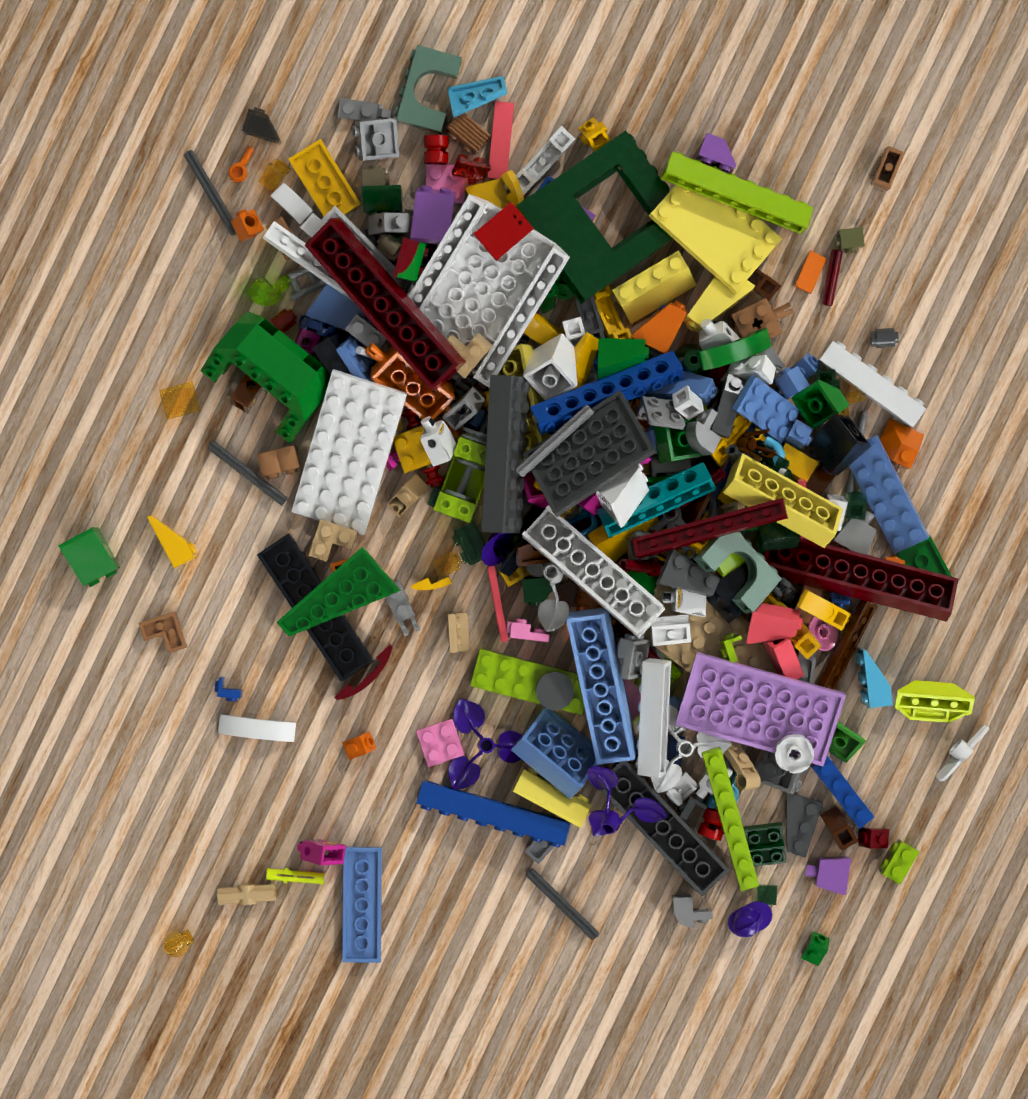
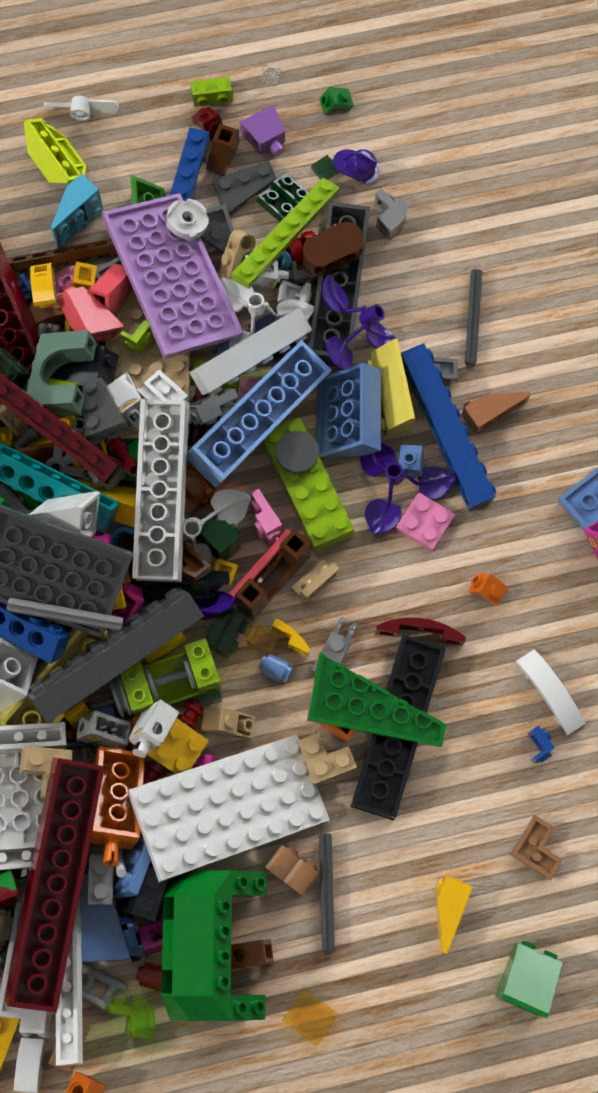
camera: 130 degrees left, 15 degrees down
none -> reddish brown arch [235,529,311,621]
none -> medium blue brick [258,654,293,683]
none -> clear plate [260,66,282,87]
none -> reddish brown brick [303,222,364,276]
none -> medium blue brick [399,445,424,479]
none -> nougat slope [461,391,531,435]

